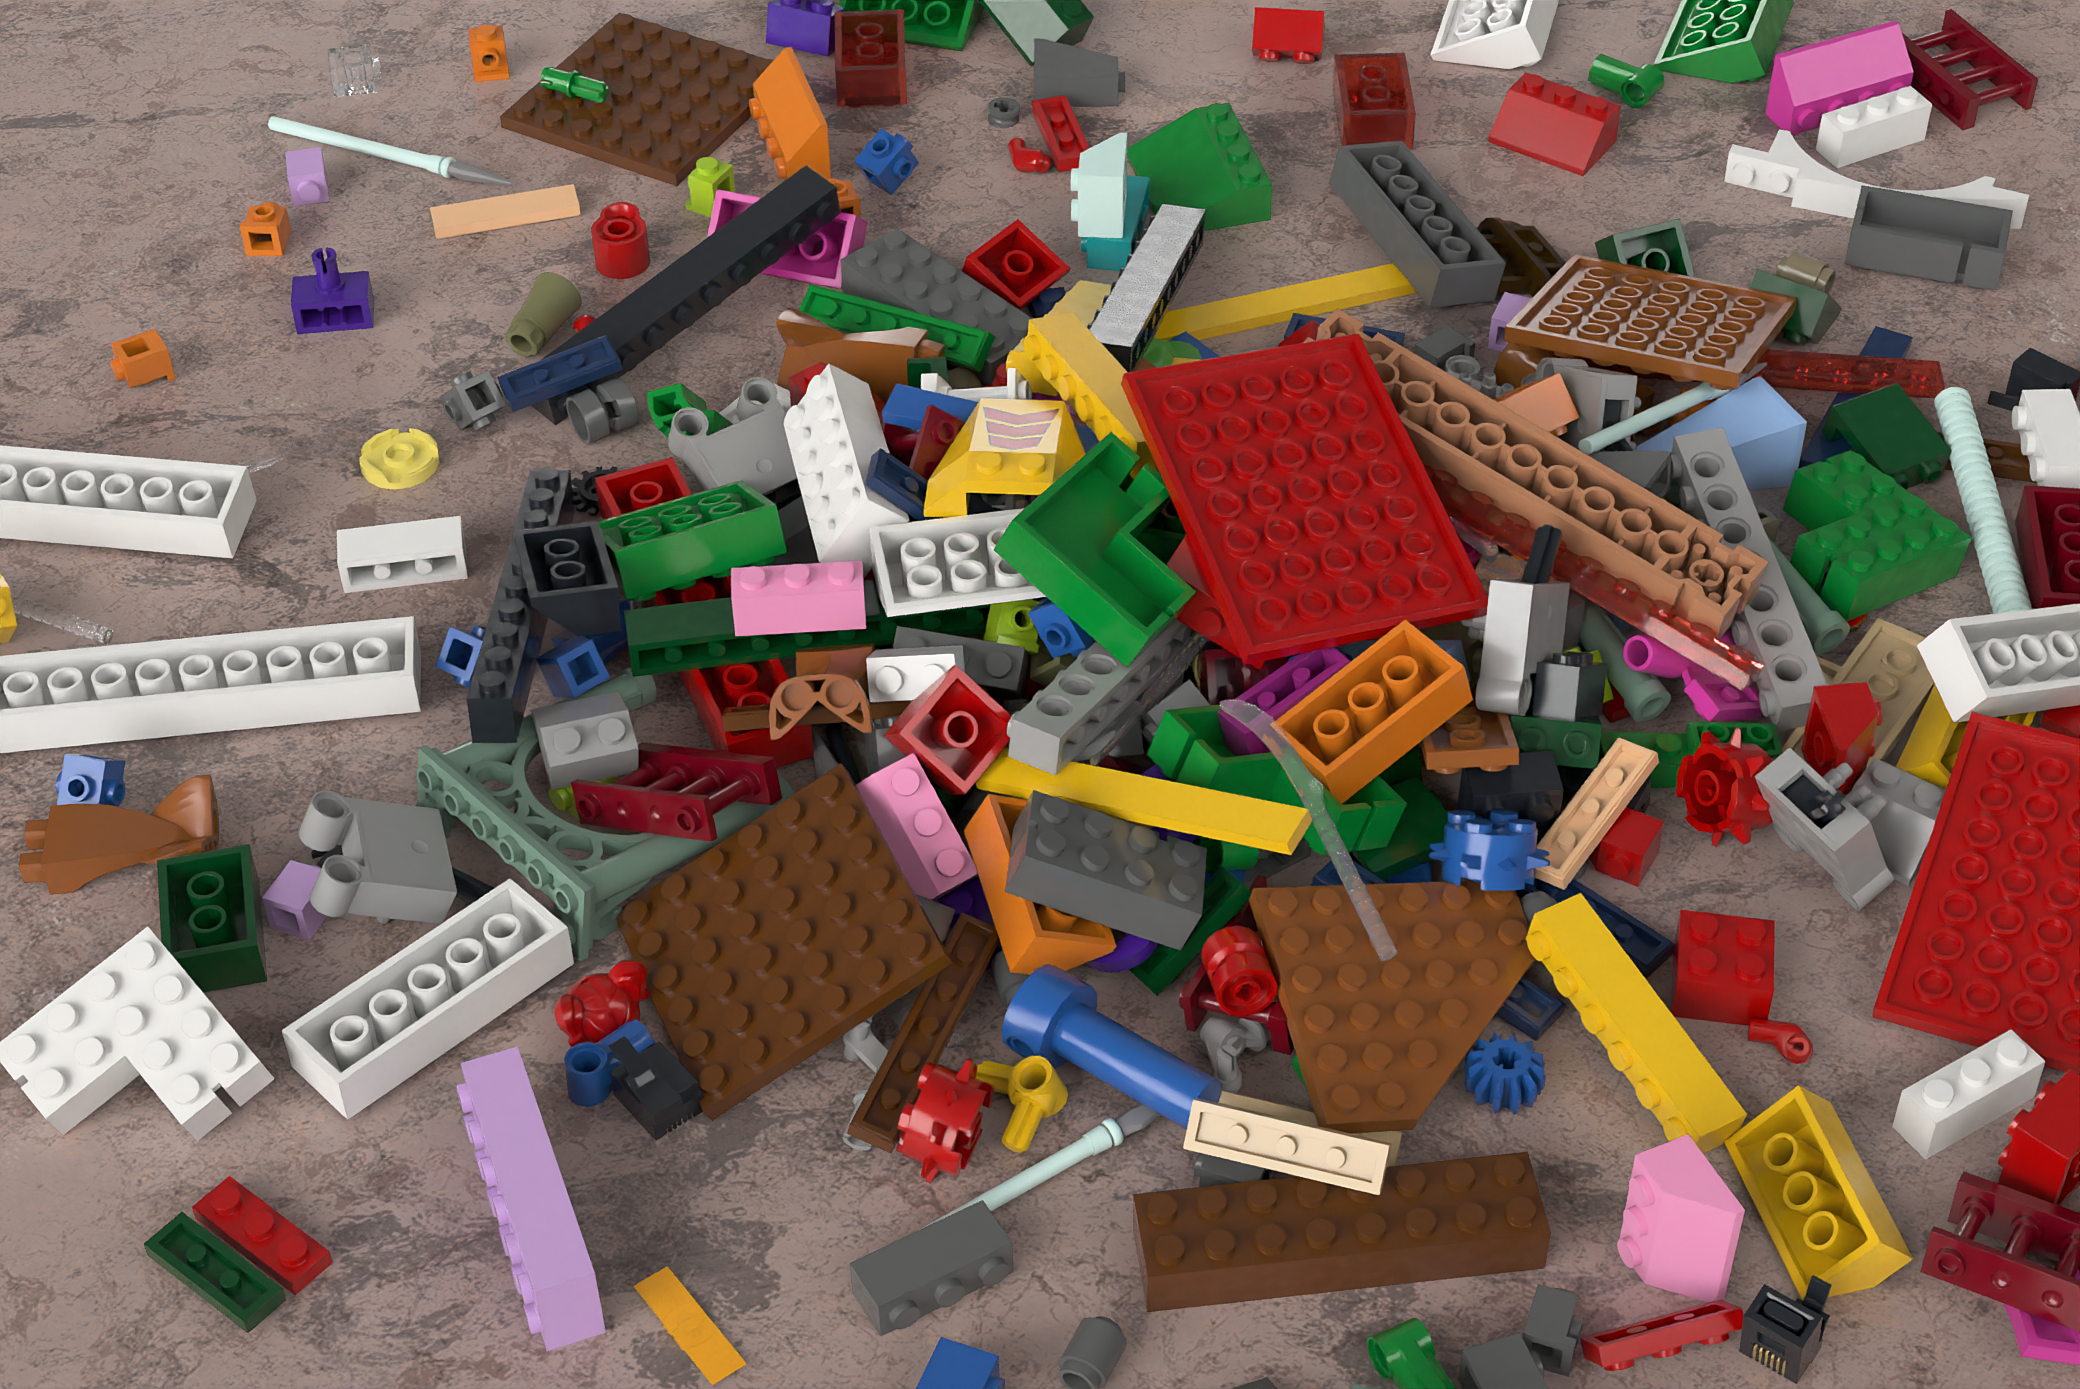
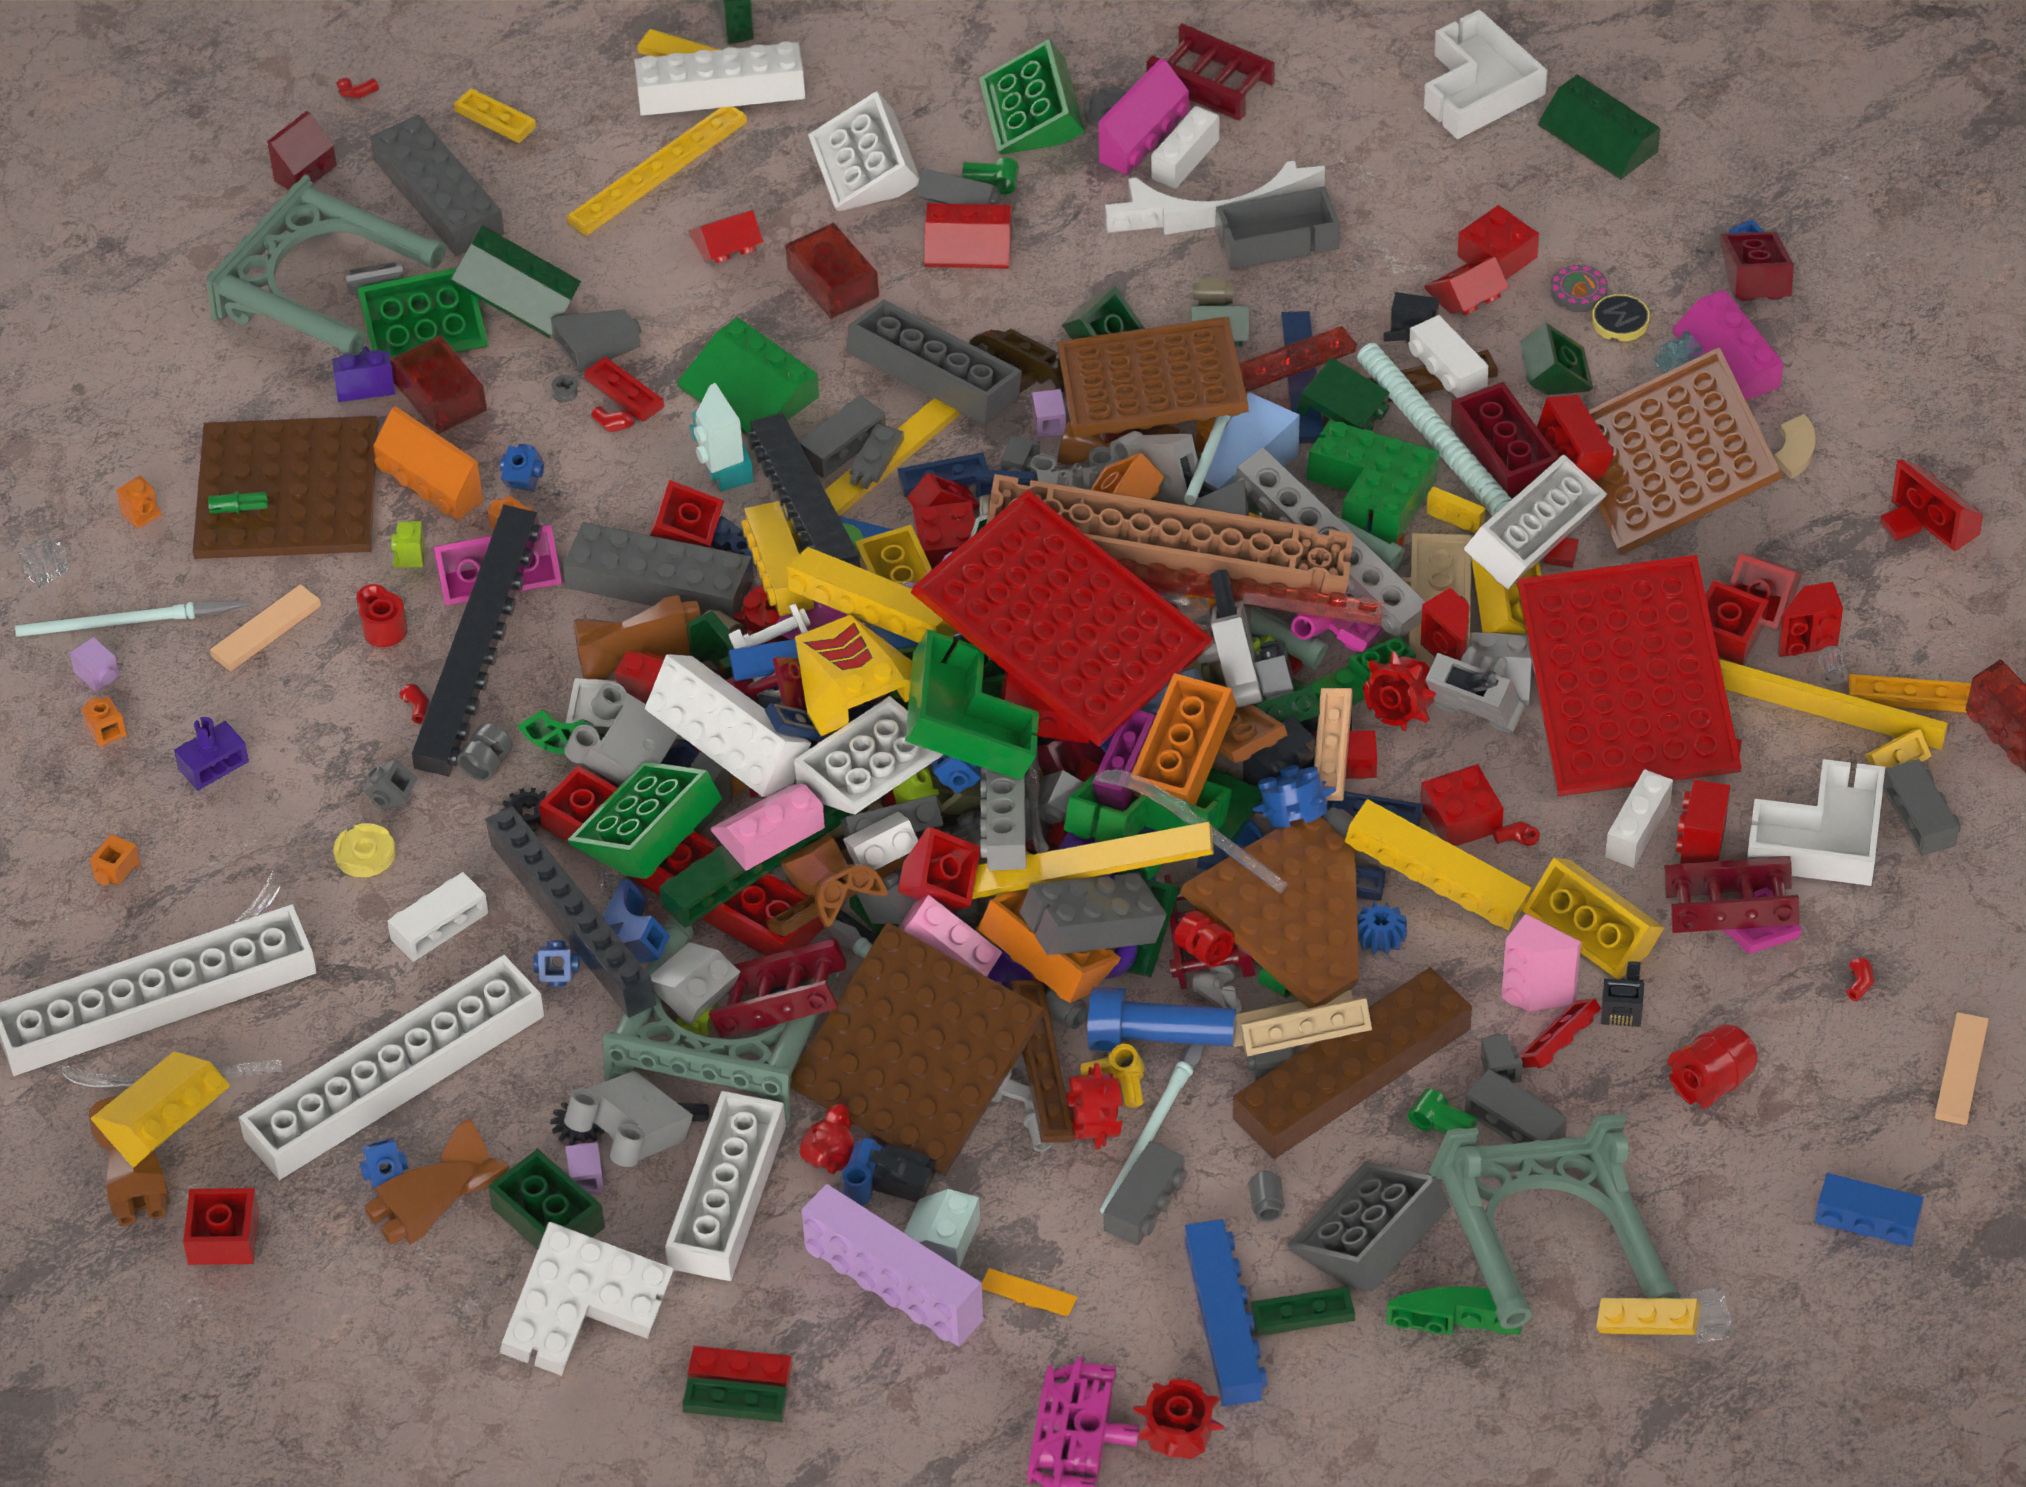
camera: 30 degrees left, 5 degrees up
dark blue tile [497,335,623,412] -> none
olive plant [505,272,582,357] -> none
black slope [513,521,621,637] -> none
green tile [799,284,995,372] -> none
none -> dark grey brick [799,395,886,479]
none -> dark grey hinge [849,424,904,489]
none -> light aqua slope [904,1189,980,1268]
none -> dark grey slope [916,168,1001,204]
none -> yellow plate [1427,486,1486,534]

